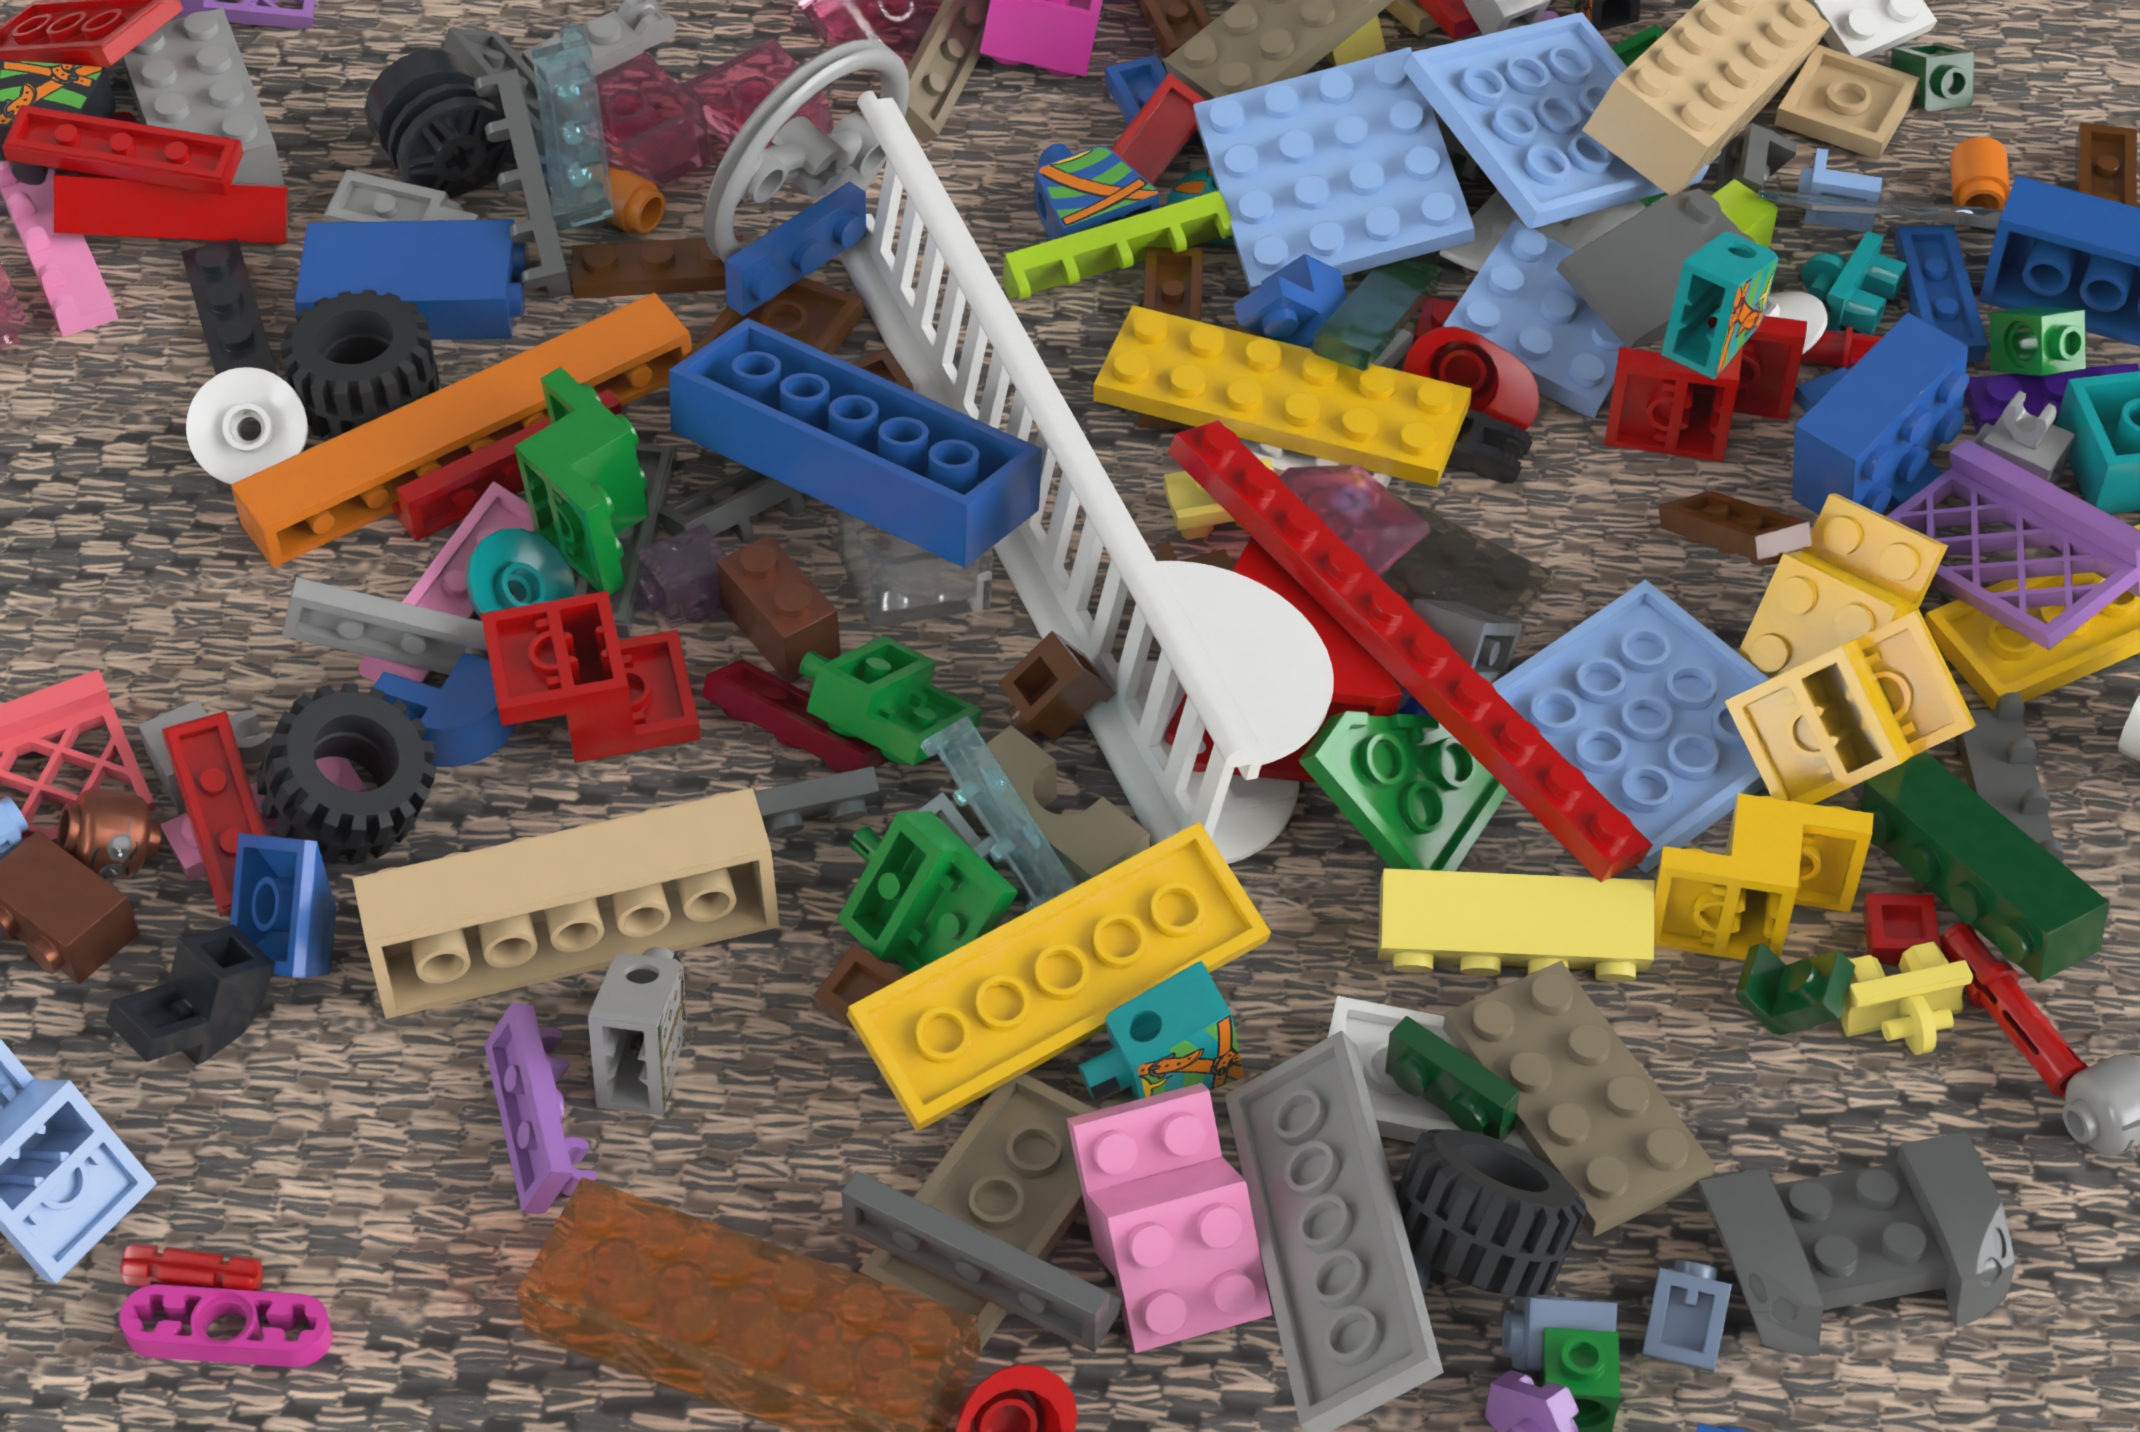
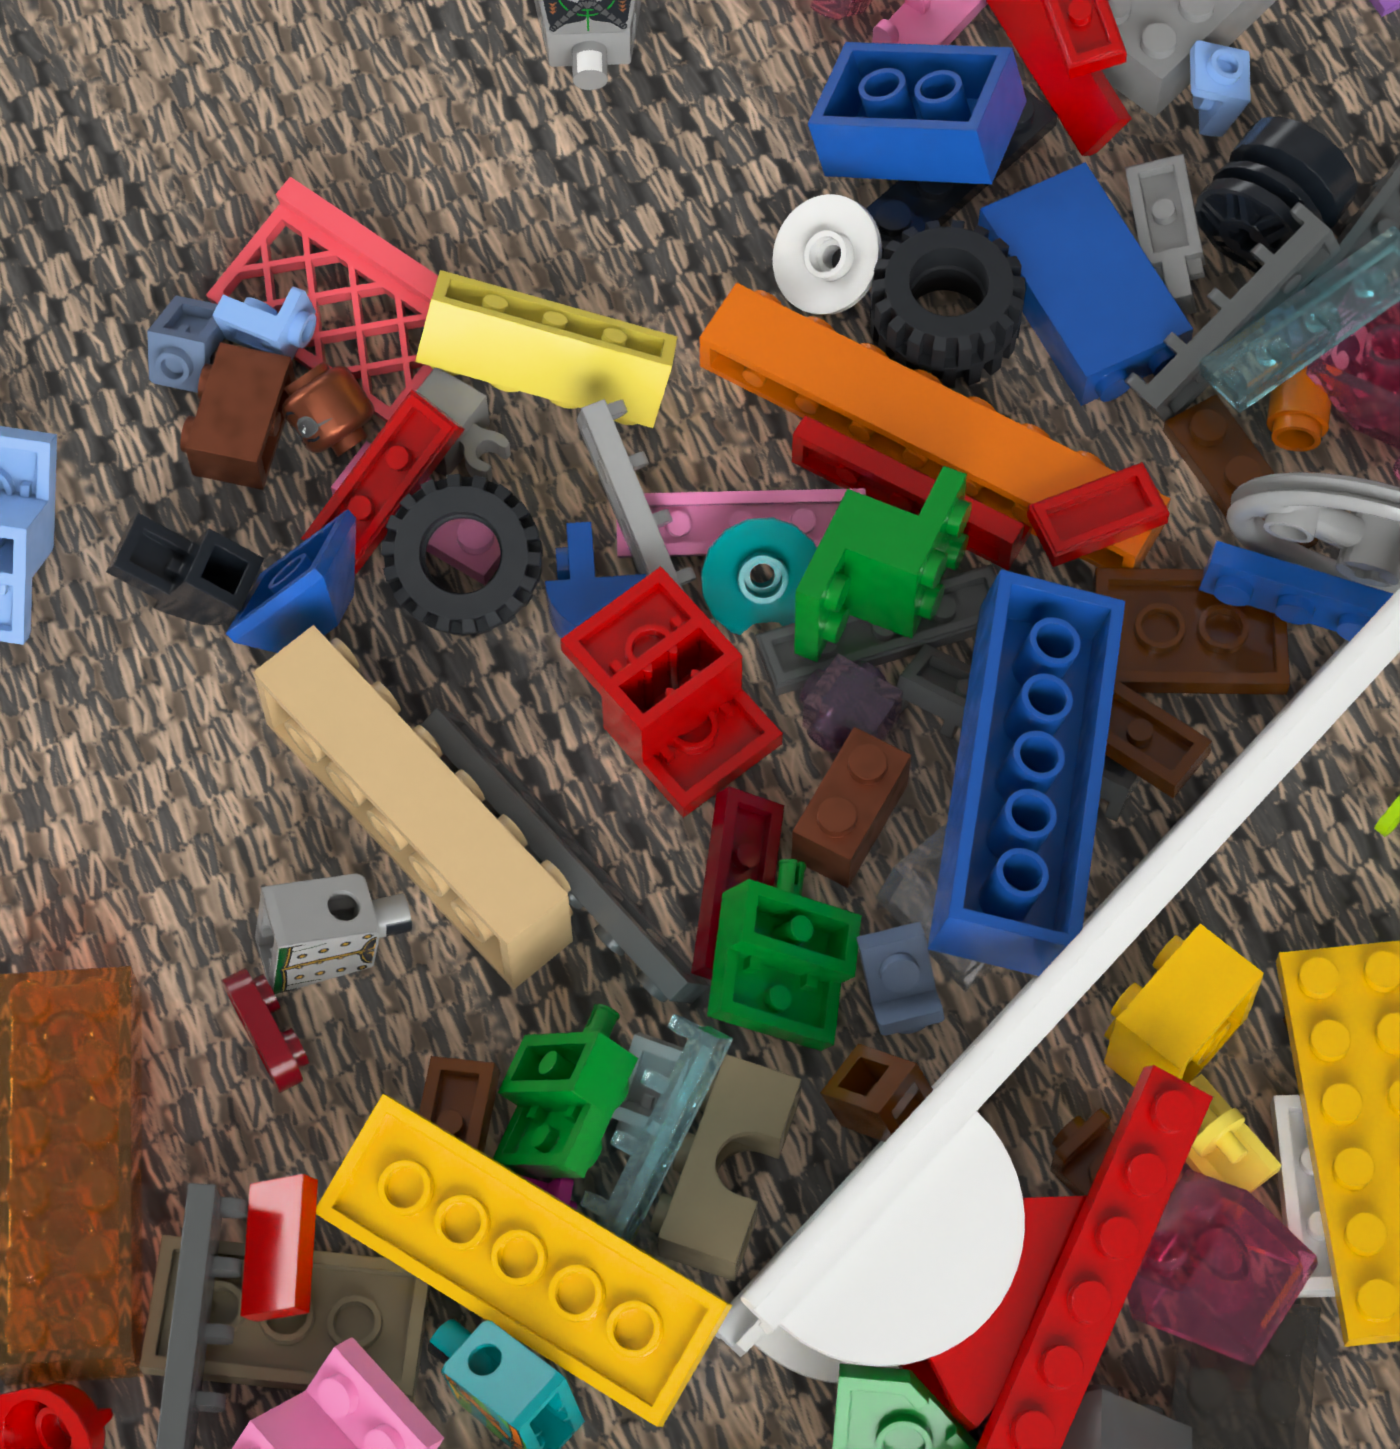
camera: 65 degrees right, 15 degrees up
medium lavender plate [484,1003,597,1214] -> none
none -> dark red plate [221,968,309,1093]
none -> red tile [240,1174,318,1322]
none -> light yellow brick [415,270,678,428]
none -> blue brick [808,42,1027,184]
none -> sand blue bracket [856,921,945,1036]
none -> red tile [1027,462,1170,567]
none -> yellow brick [1104,923,1264,1087]
none -> light blue bracket [1190,40,1251,137]

